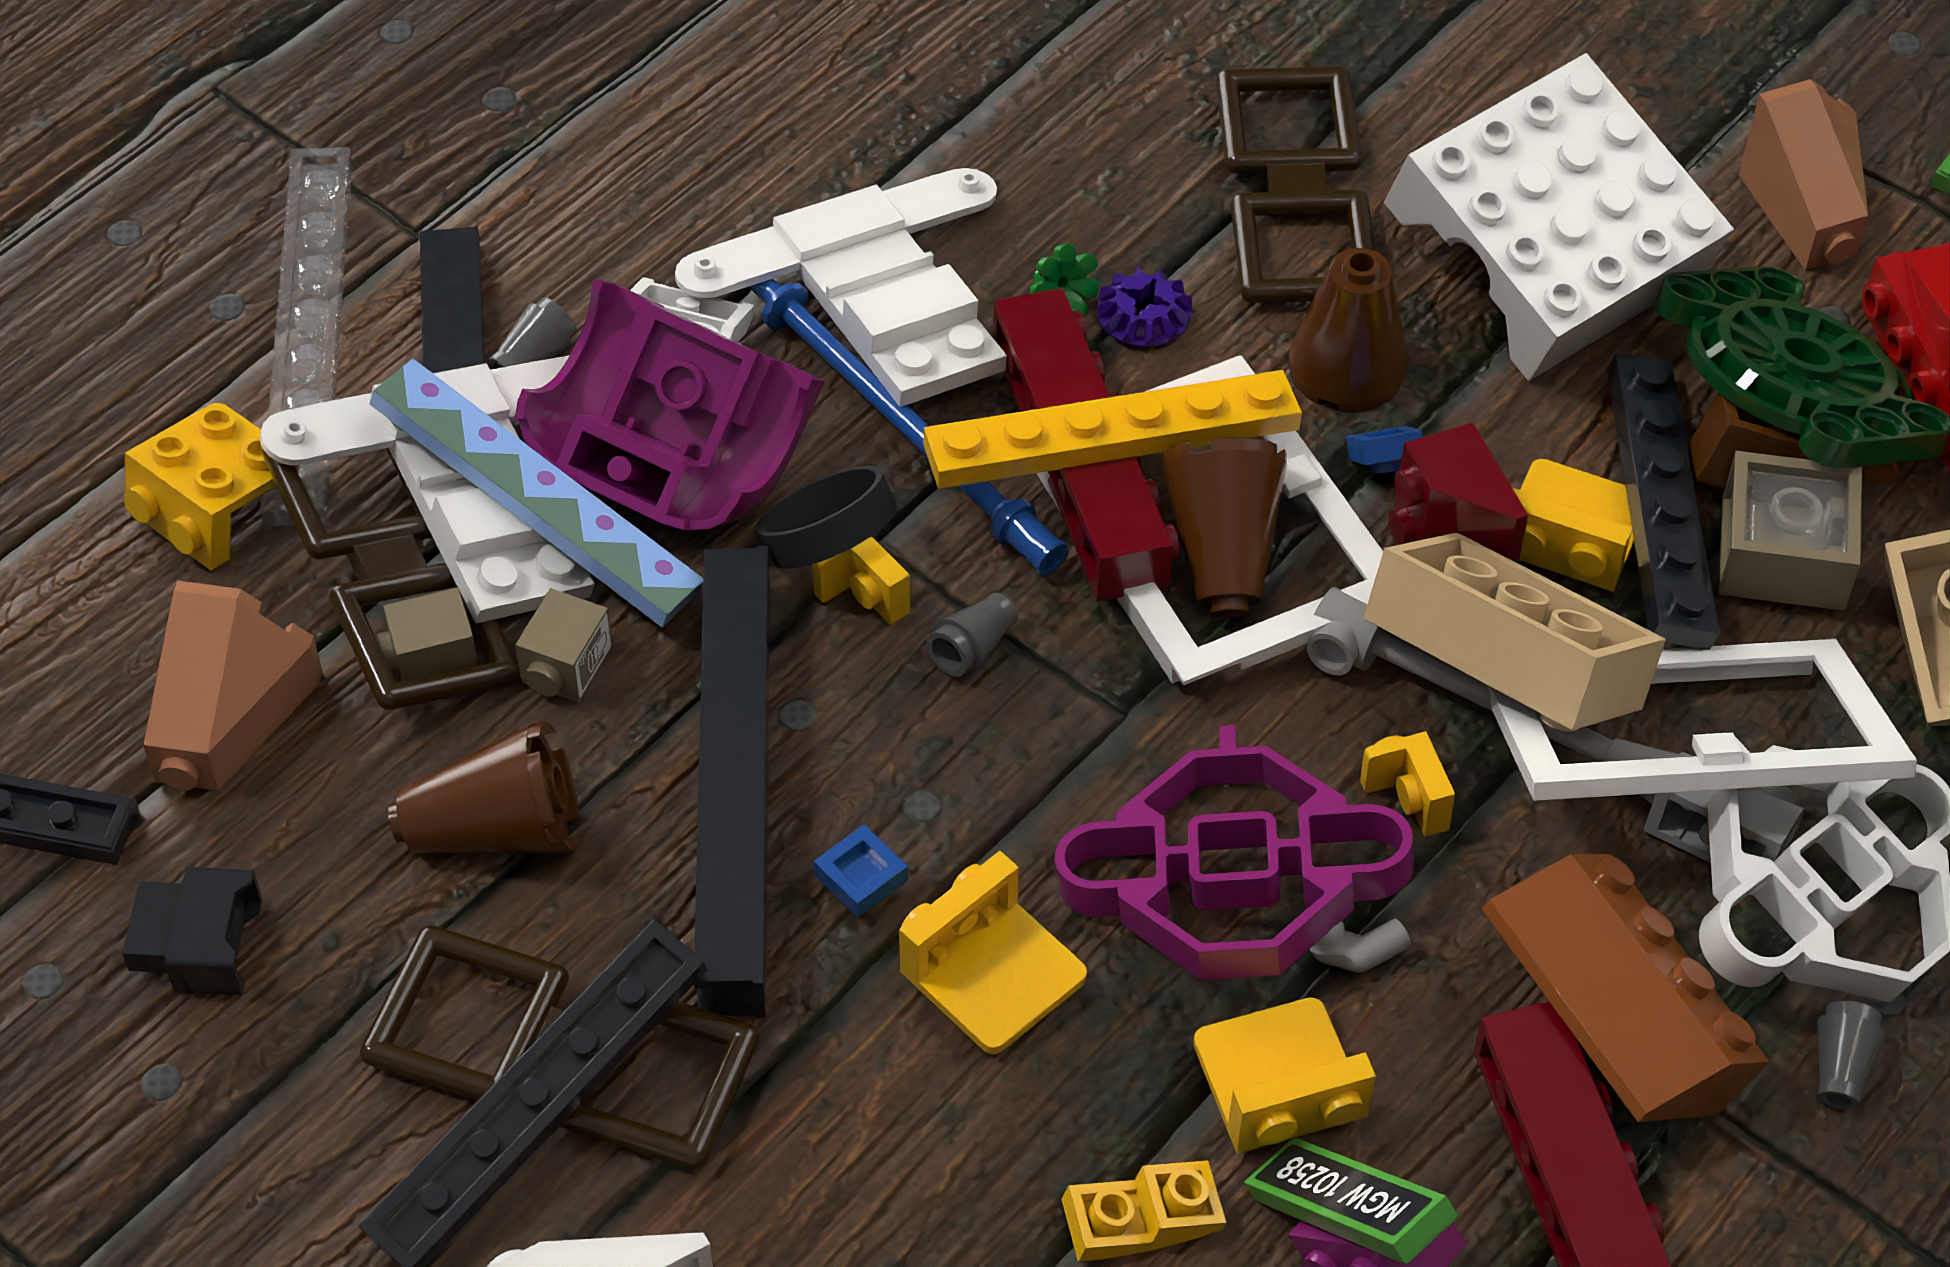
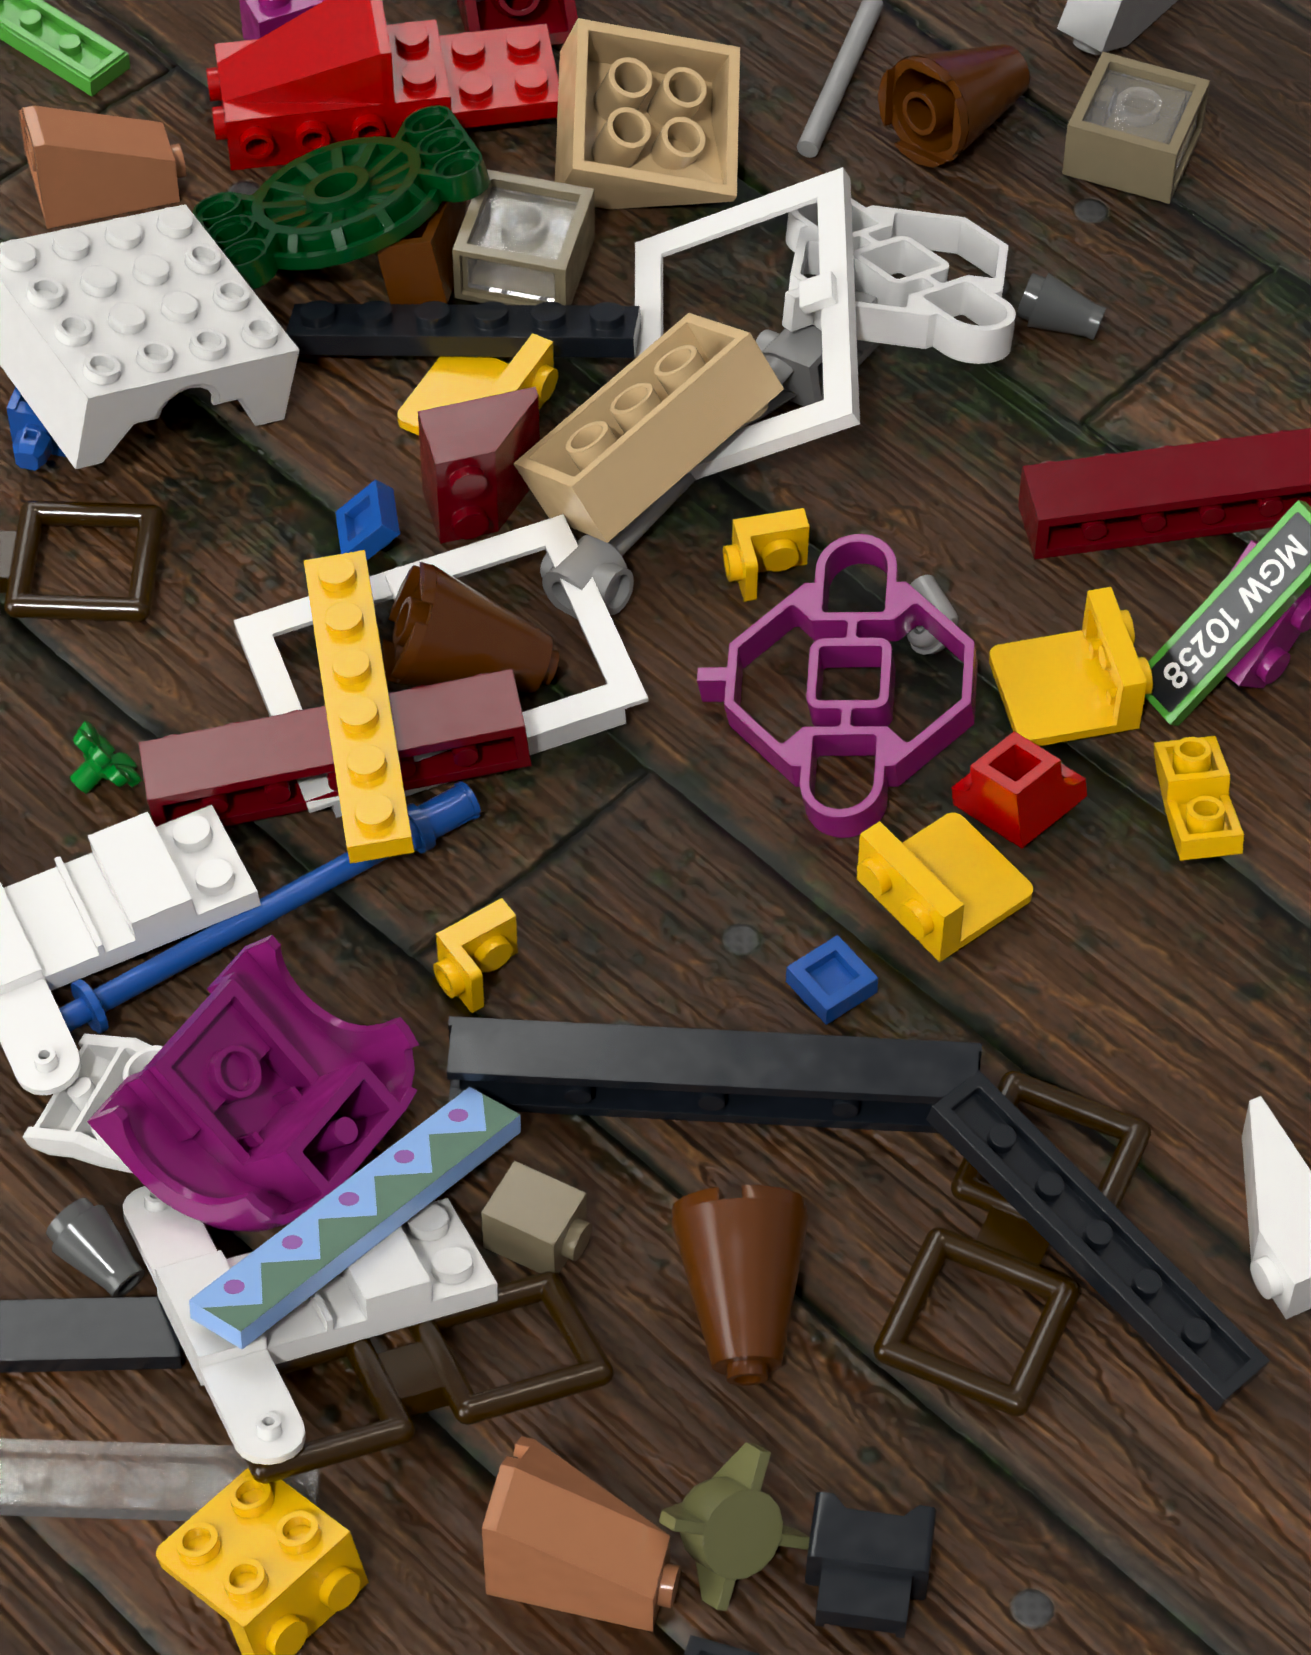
camera: 85 degrees left, 0 degrees up
dark tan brick [376,587,478,682] -> none
black tyre [756,466,898,569] -> none
dark grey cone [927,593,1017,677] -> none
dark purple gear [1097,266,1192,347] -> none
reddish brown cone [1288,248,1409,413] -> none
dark orange slope [1481,854,1770,1122] -> none
none -> olive piece [659,1442,810,1611]
none -> red brick [951,731,1087,849]

